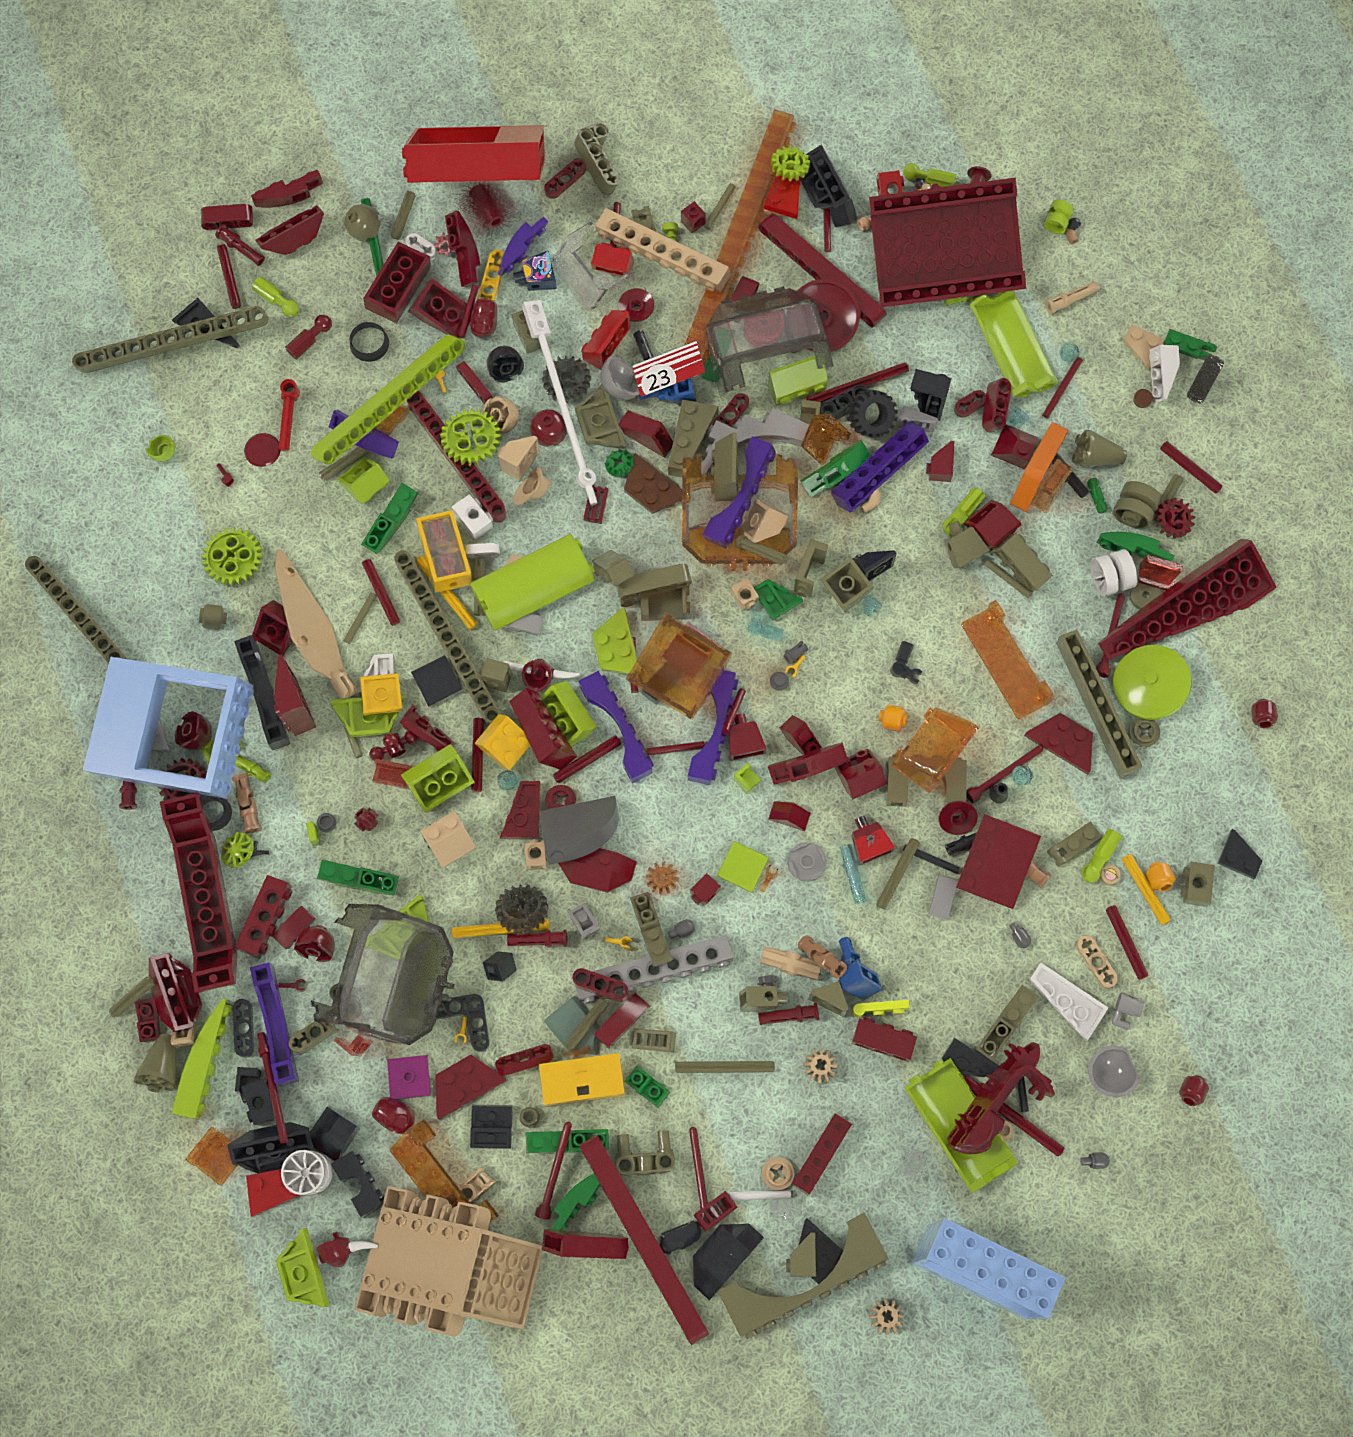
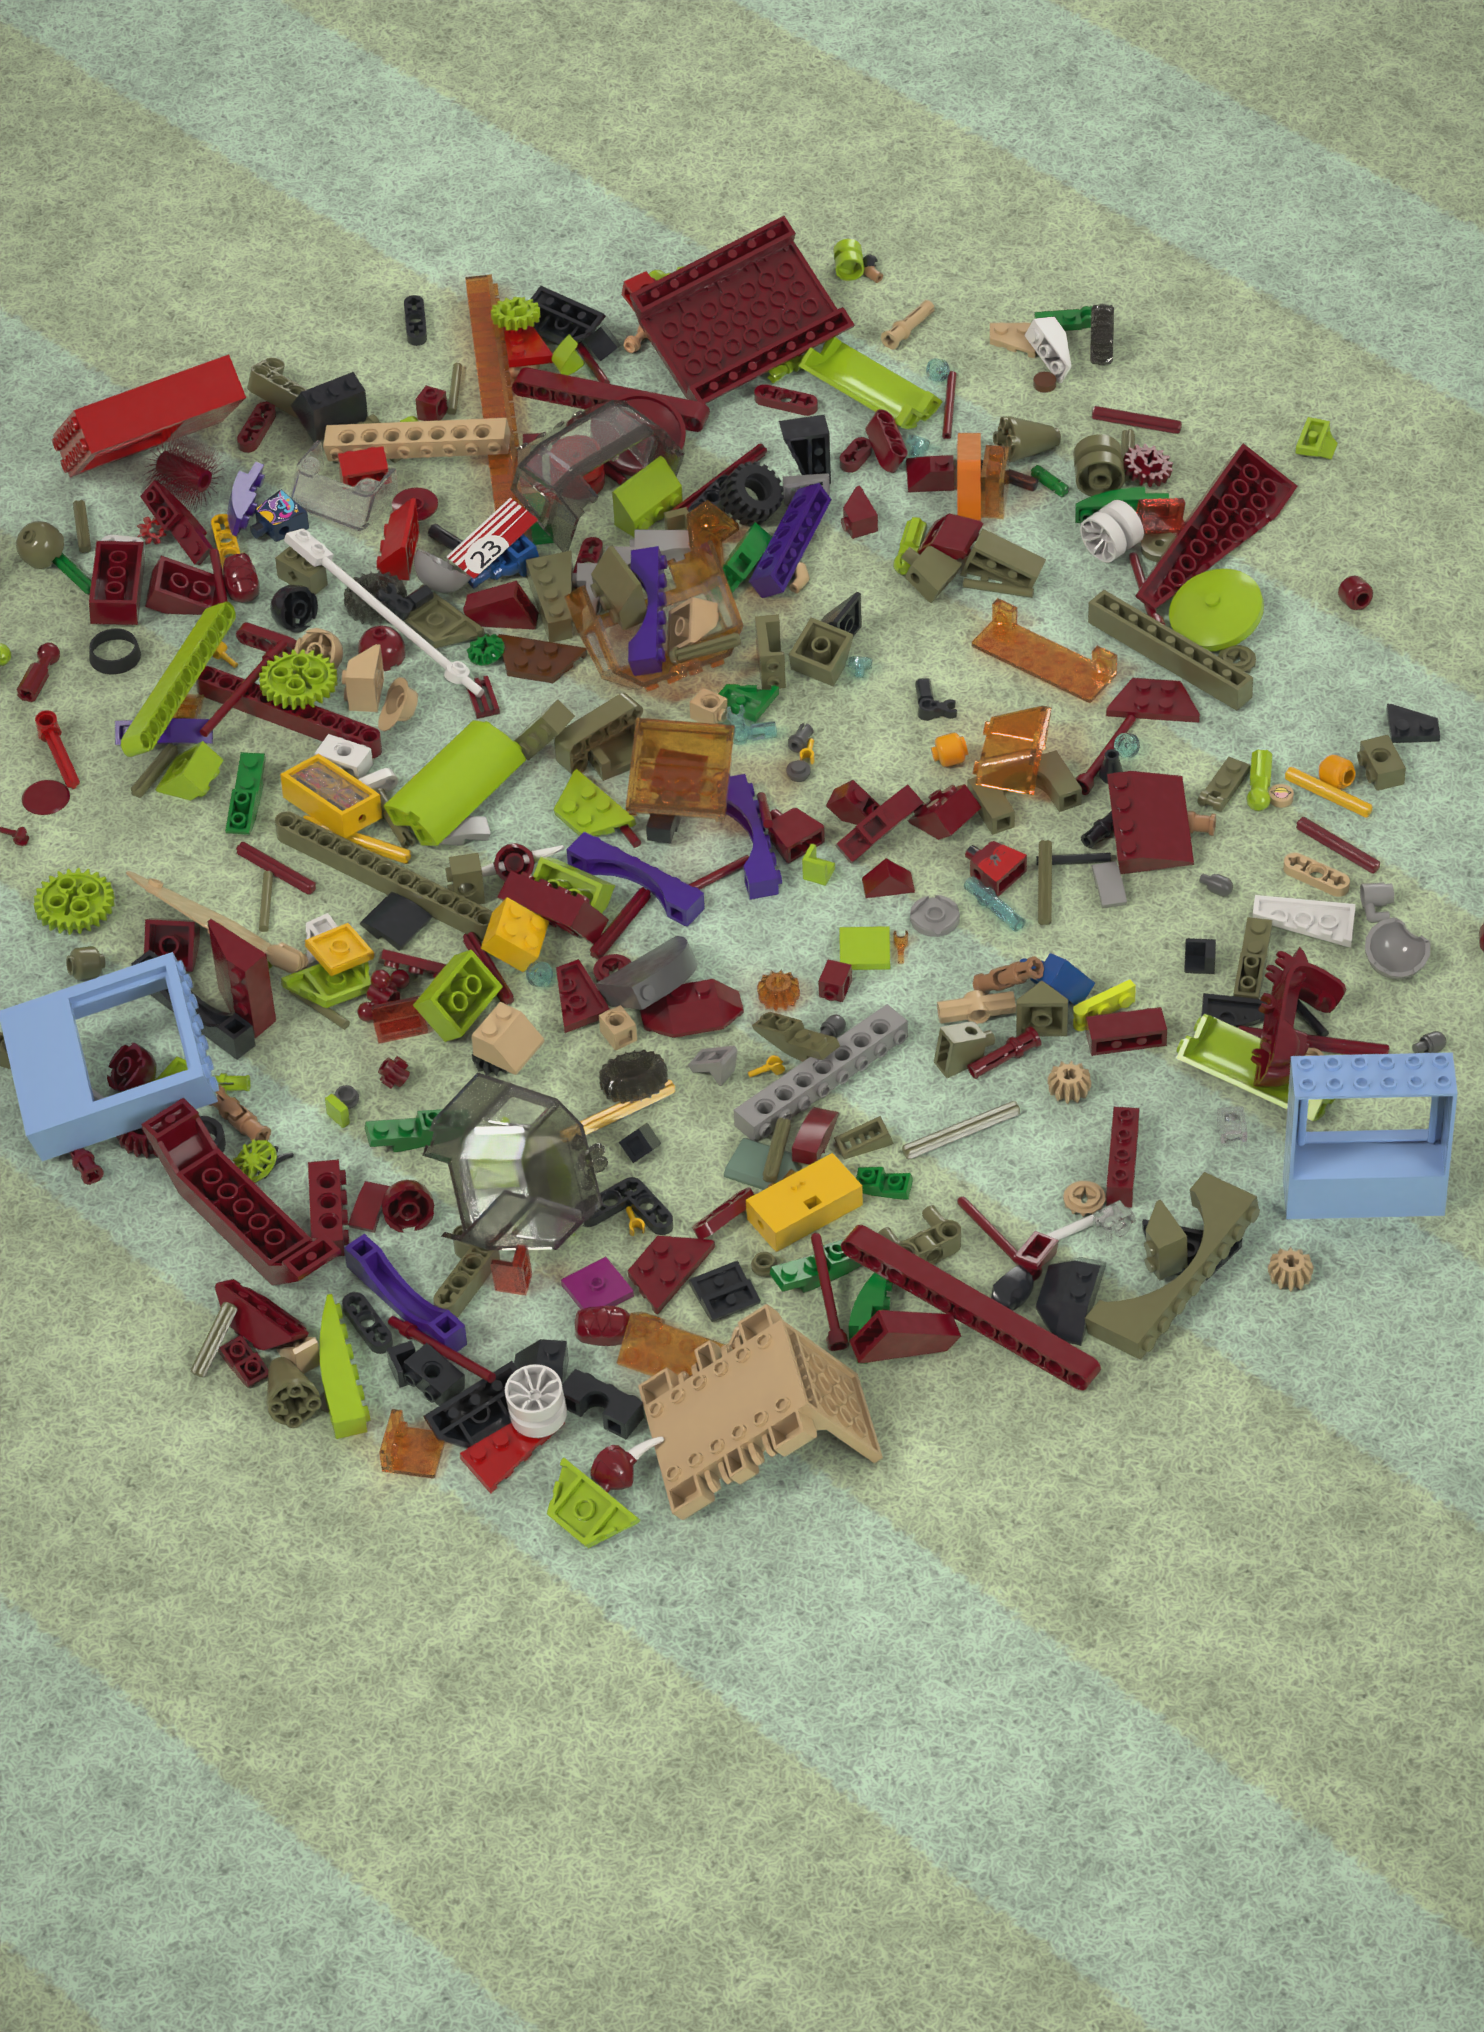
camera: 25 degrees left, 25 degrees down
dark red hand [278,979,306,992] -> none
dark red pin [507,929,568,948] -> none
dark red beam [572,968,629,1002] -> none
dark red dish [938,801,978,835] -> none
none -> dark red bar [199,639,288,737]
none -> black slope [291,372,368,443]
none -> black bar [377,583,434,621]
none -> black beam [404,295,427,346]
none -> lime piece [552,334,584,375]
none -> dark red beam [754,384,818,416]
none -> black panel [1184,938,1216,974]
none -> lime slope [1295,417,1338,460]

